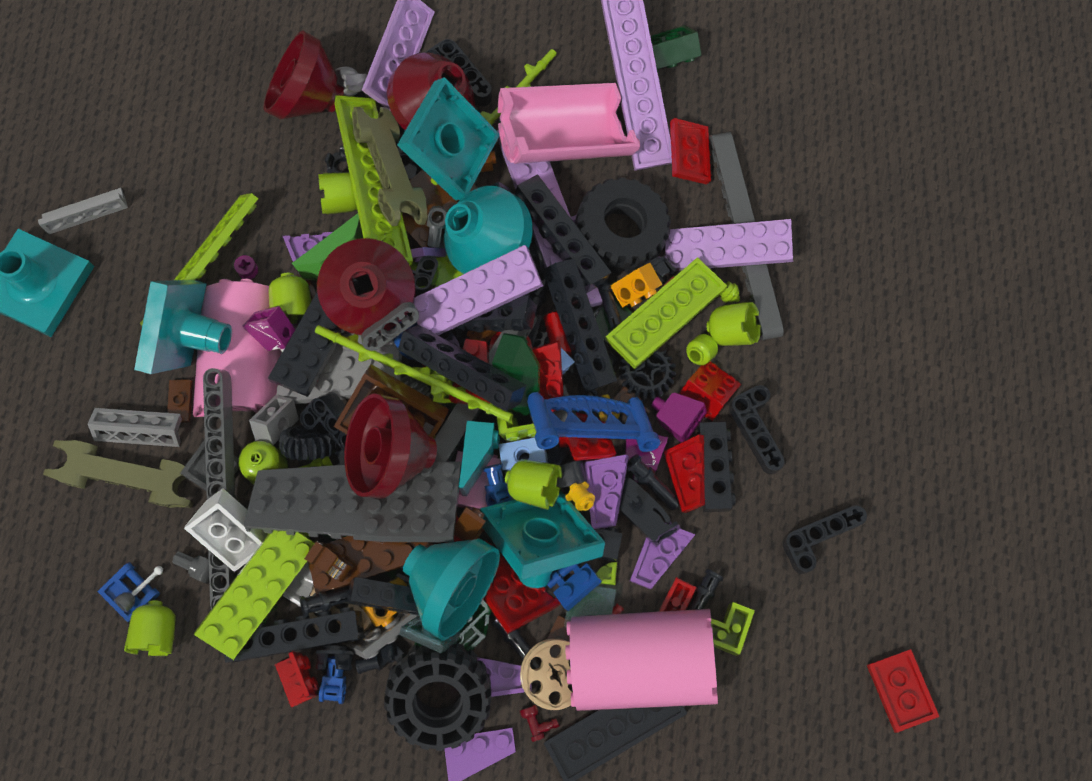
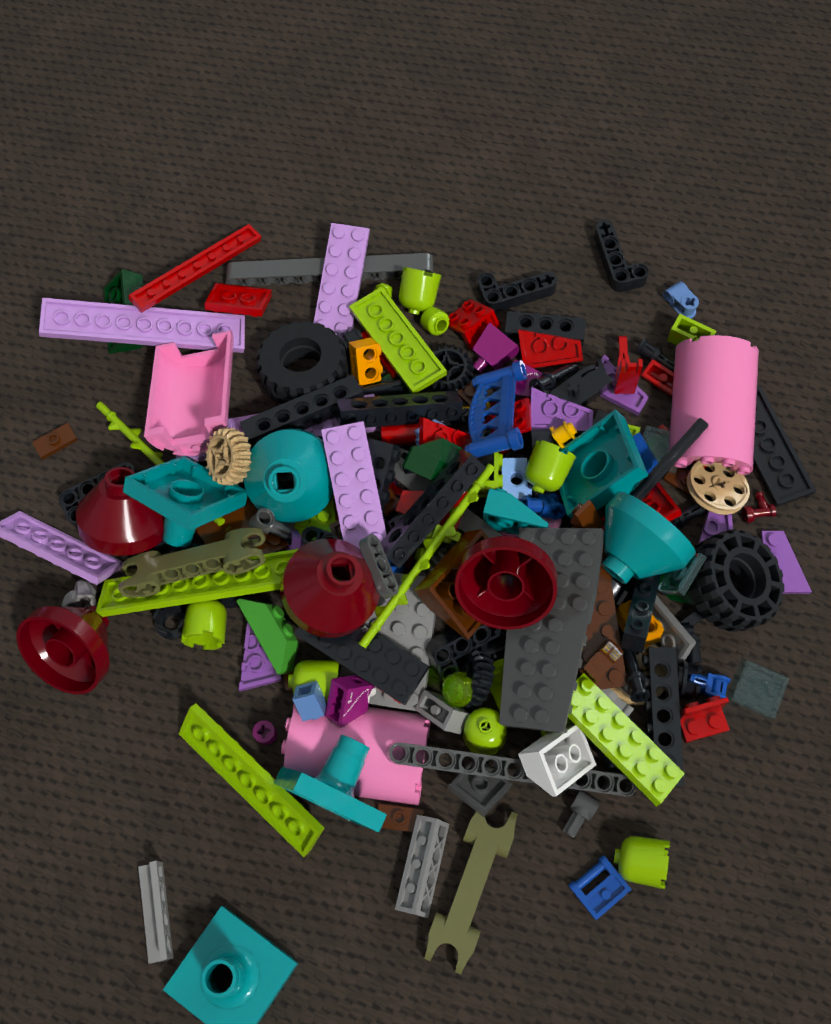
camera: 75 degrees left, 5 degrees down
hinge [114,566,163,613] -> none
red plate [867,649,940,733] -> none
none -> reddish brown plate [32,423,78,460]
none -> red plate [129,224,262,313]
none -> tan gear [205,428,253,486]
none -> medium blue brick [293,681,327,721]
none -> clear neon green hair [441,672,472,707]
none -> red hinge [614,336,643,394]
none -> black axle [630,418,709,501]
none -> medium blue piece [663,281,699,319]
none -> clear light blue tile [731,660,789,720]

